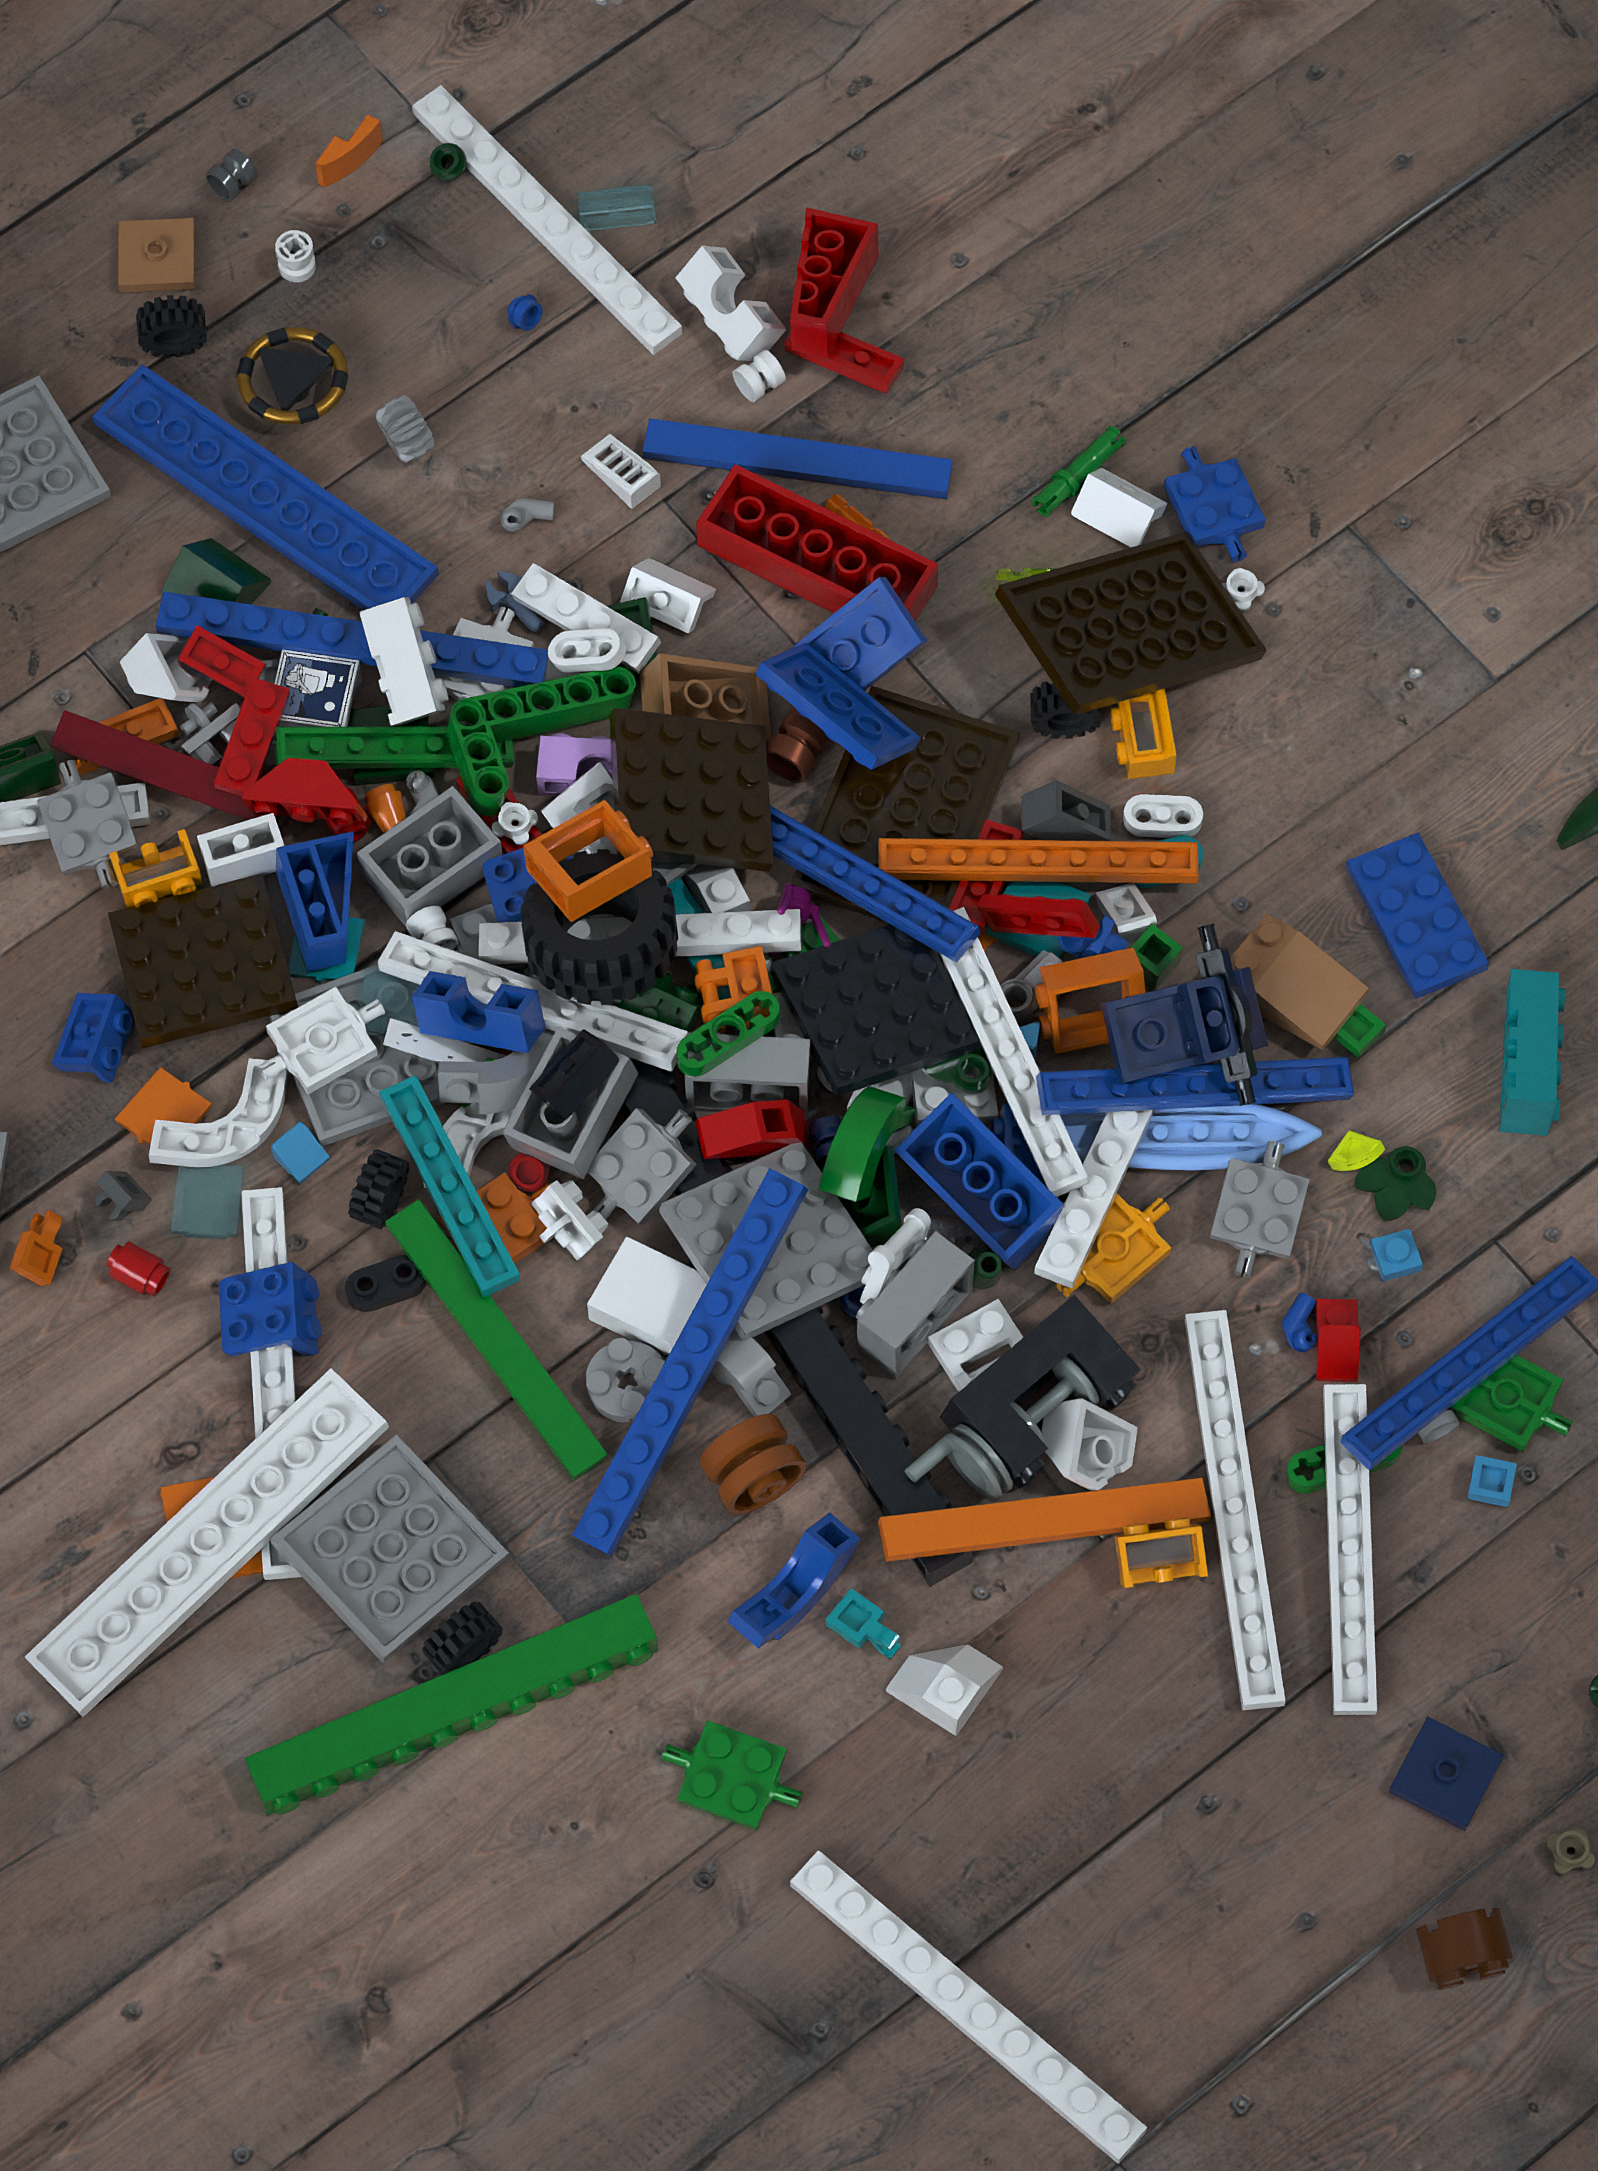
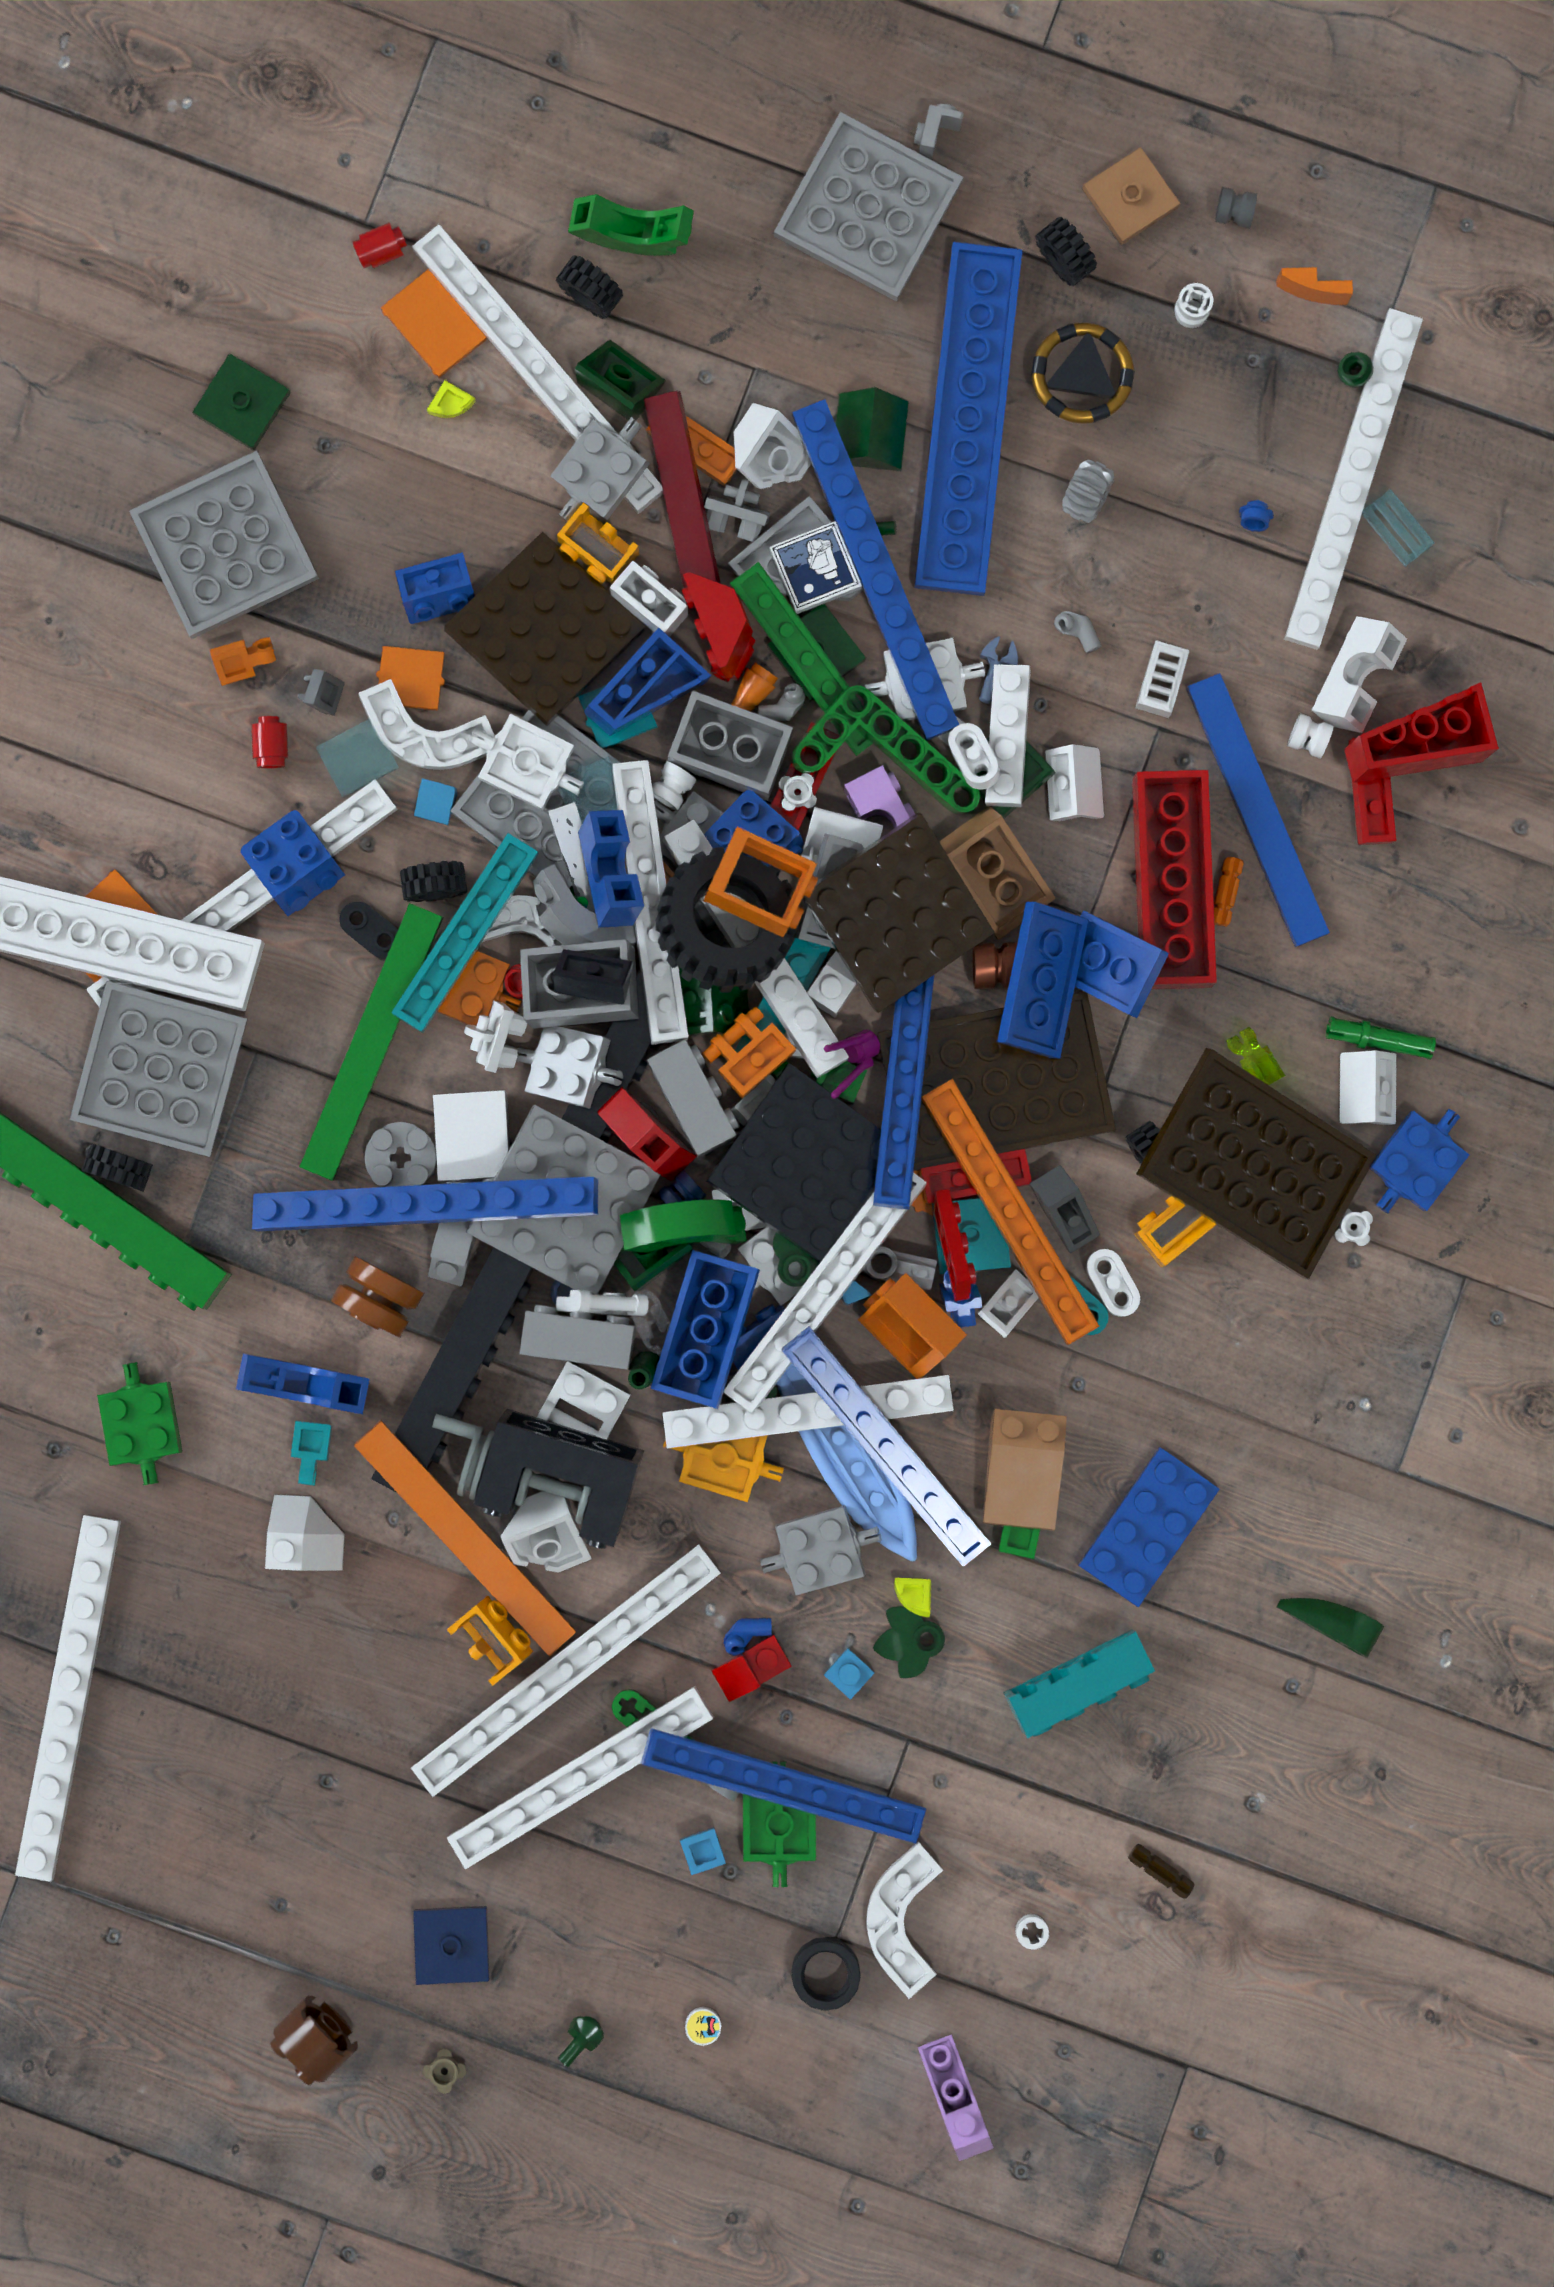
camera: 50 degrees right, 20 degrees up
red plate [178,625,267,697] -> none
red plate [214,677,290,797] -> none
white wedge [359,597,449,726] -> none
green beam [676,991,780,1077] -> none
dark blue piece [1101,923,1268,1106] -> none
green brick [1131,923,1183,990] -> none

